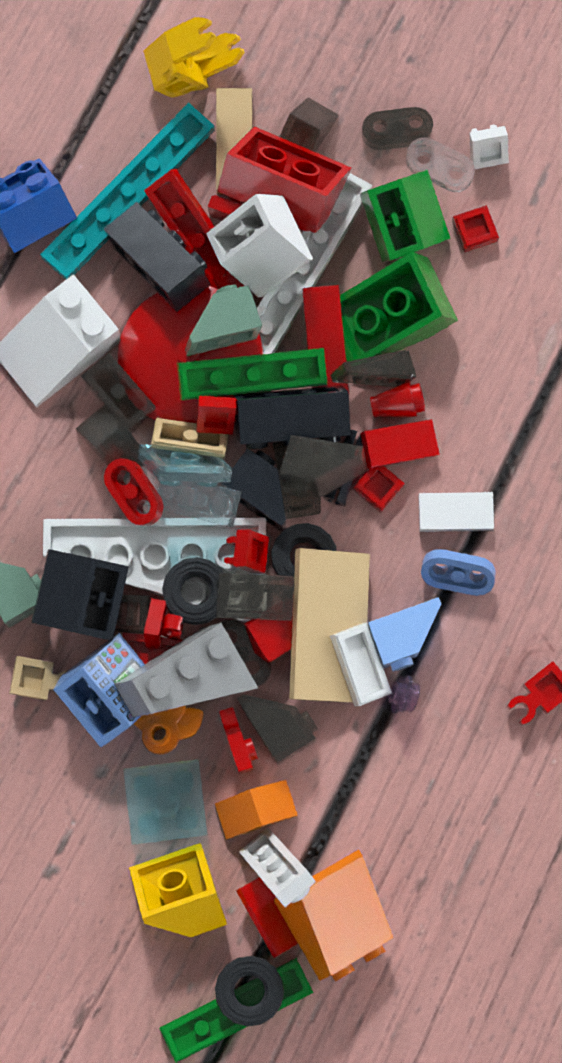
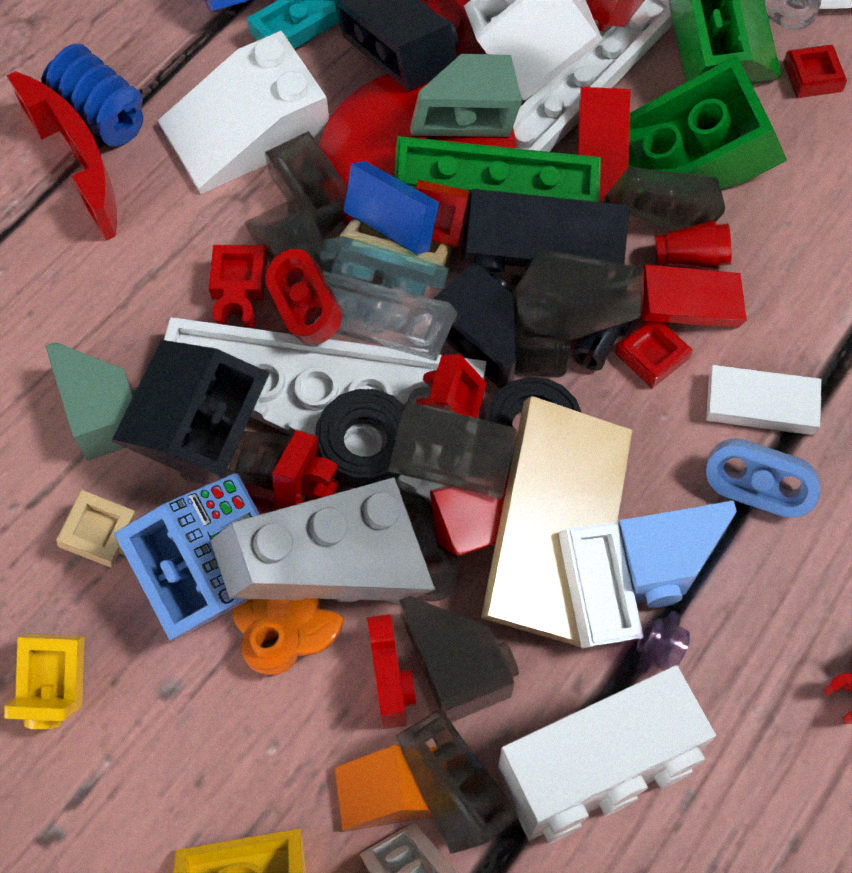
camera: 10 degrees right, 15 degrees down
clear light blue plate [123,759,208,845] -> none
none -> yellow bracket [4,633,85,729]
none -> red plate [208,245,267,329]
none -> blue tile [344,161,439,255]
none -> clear smoke slope [396,709,517,854]
none -> white brick [496,665,716,844]

